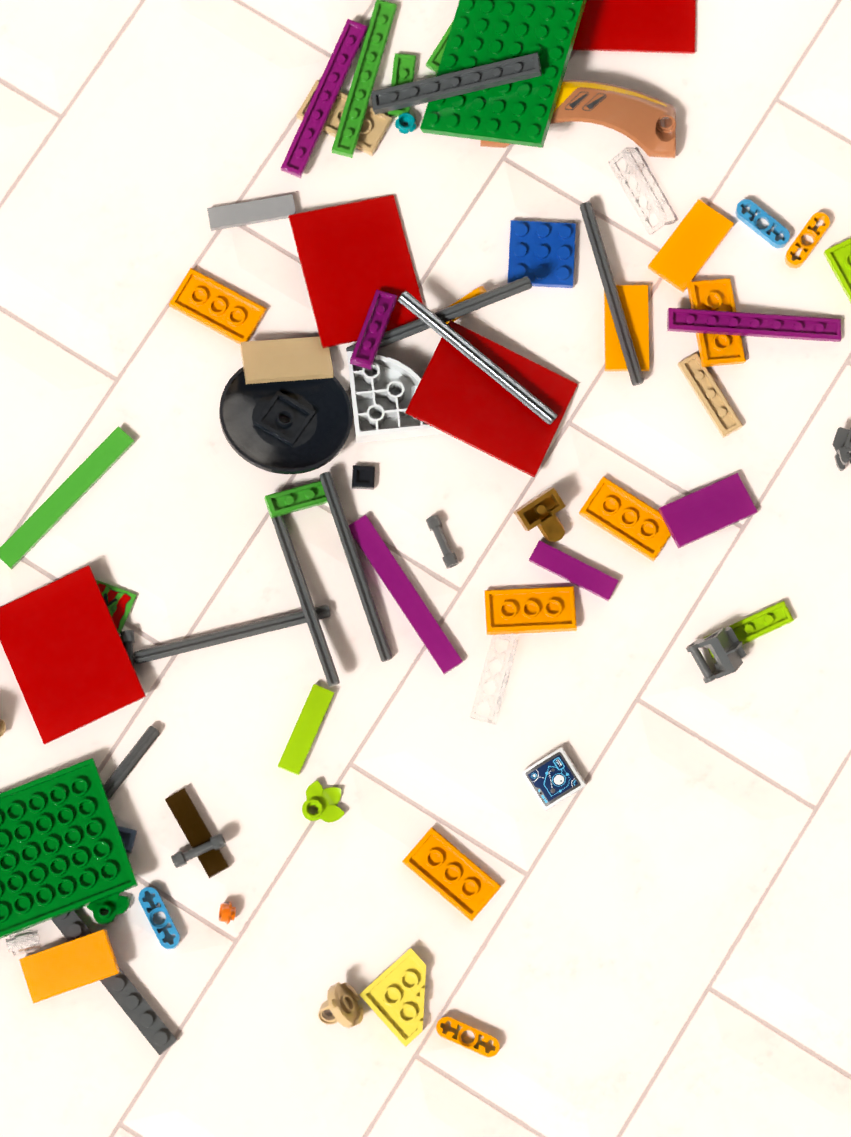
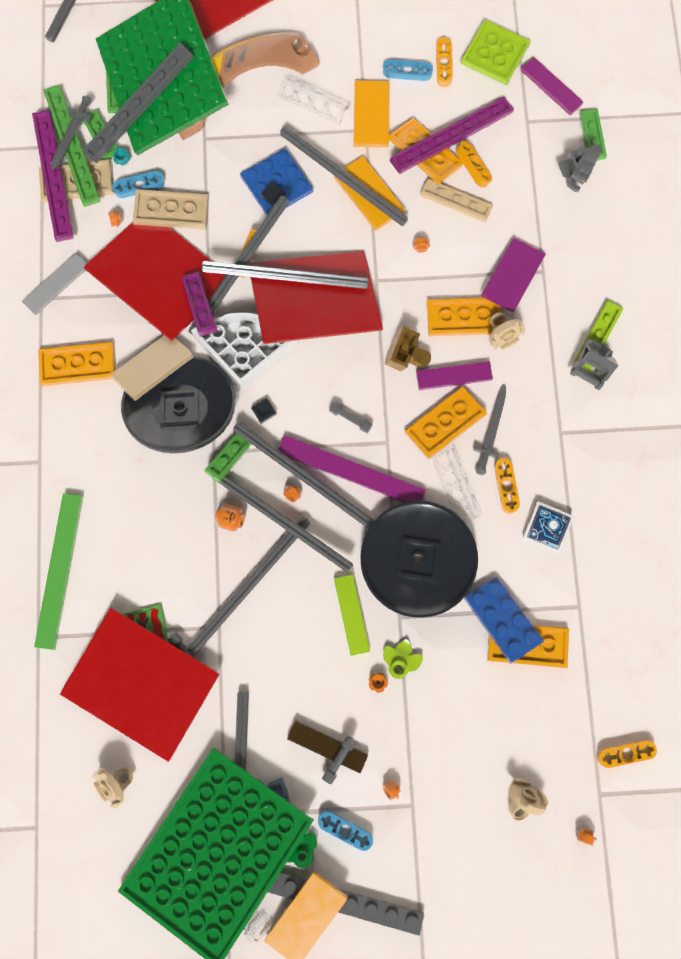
camera: 35 degrees left, 0 degrees up
light yellow plate [359,948,426,1047] -> none
none -> dark grey sword [51,95,92,170]
none -> orange plate [108,209,122,227]
none -> dark azure beam [112,171,165,198]
none -> tan tile [133,189,208,230]
none -> orange head [215,504,245,531]
none -> black tile [260,182,286,207]
none -> orange plate [283,485,301,502]
none -> black dish [360,500,478,618]
none -> orange plate [368,673,388,693]
none -> orange plate [413,238,431,253]
none -> light orange beam [456,141,492,188]
none -> blue plate [464,577,544,665]
none -> dark grey sword [473,386,506,475]
none -> tan tile [489,313,526,350]
none -> light orange beam [494,458,520,514]
none -> orange plate [577,828,597,846]

